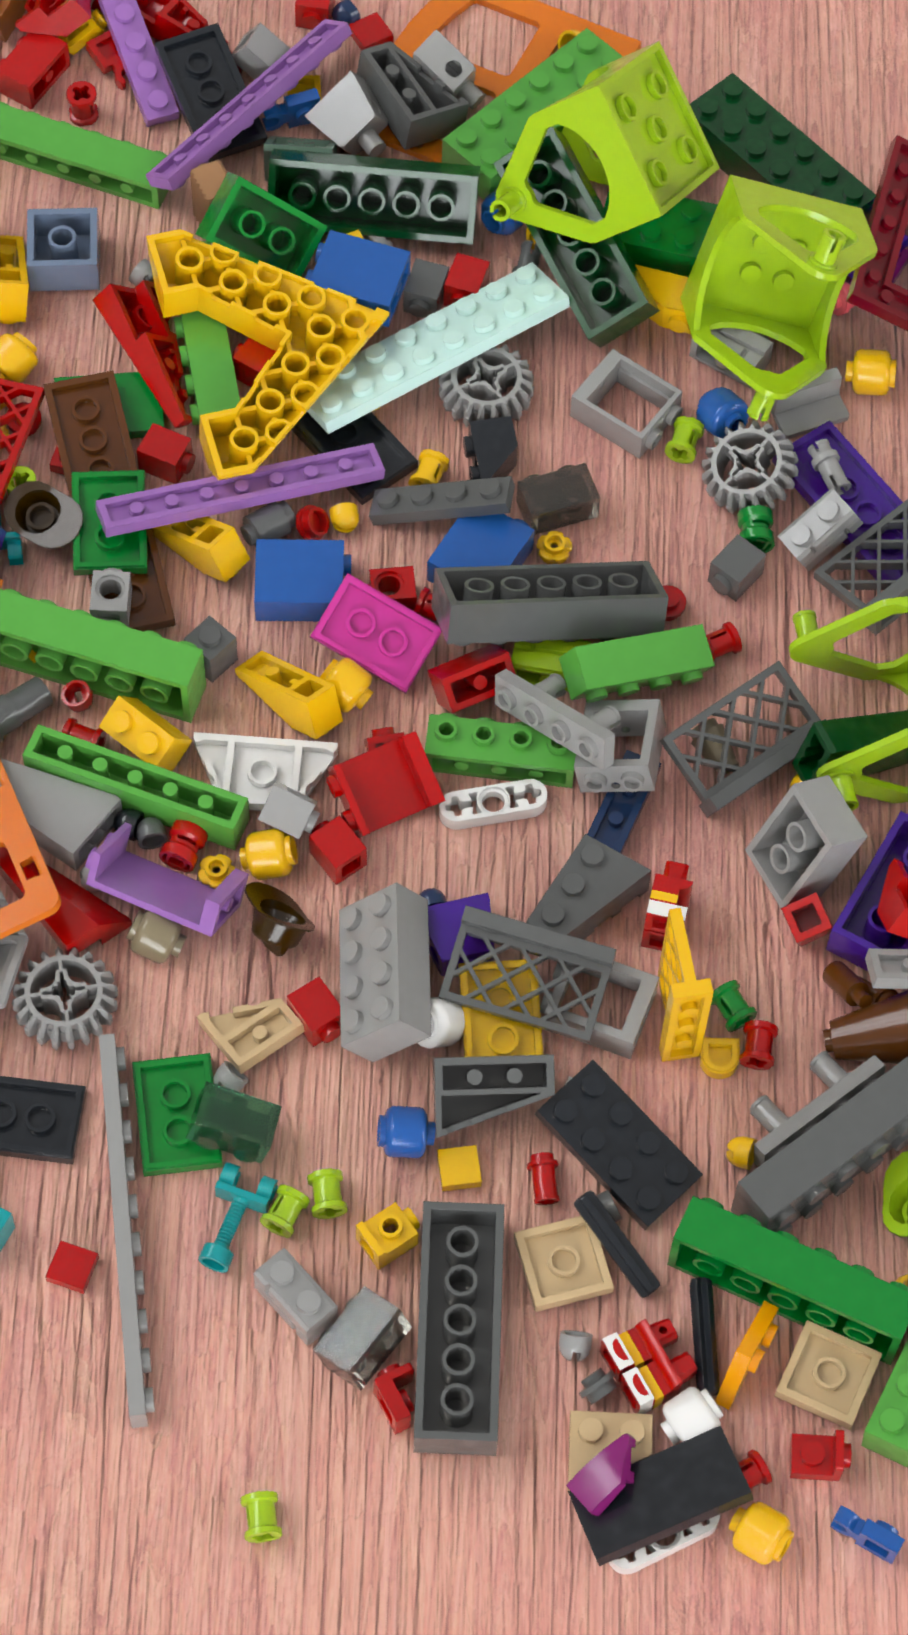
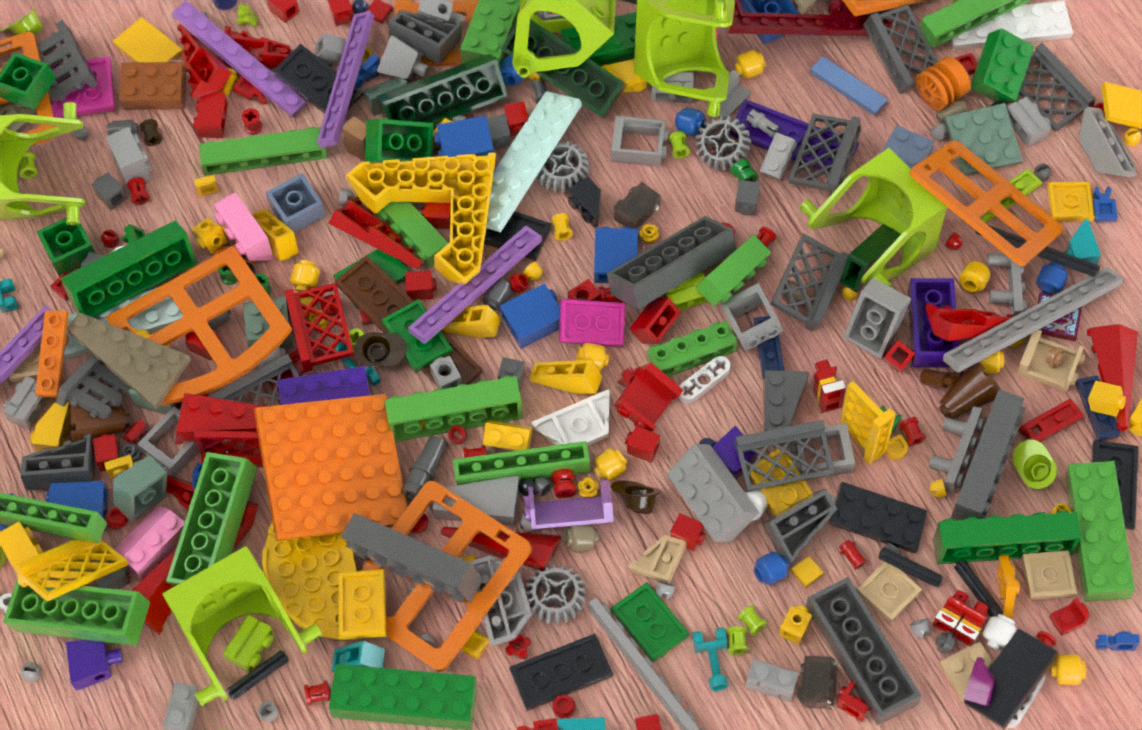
camera: 25 degrees left, 0 degrees up
clear green brick [186,1081,282,1163] -> none
light grey brick [258,782,320,839] -> none
dark grey plate [369,476,515,526] -> none
light grey plate [495,669,621,771] -> none

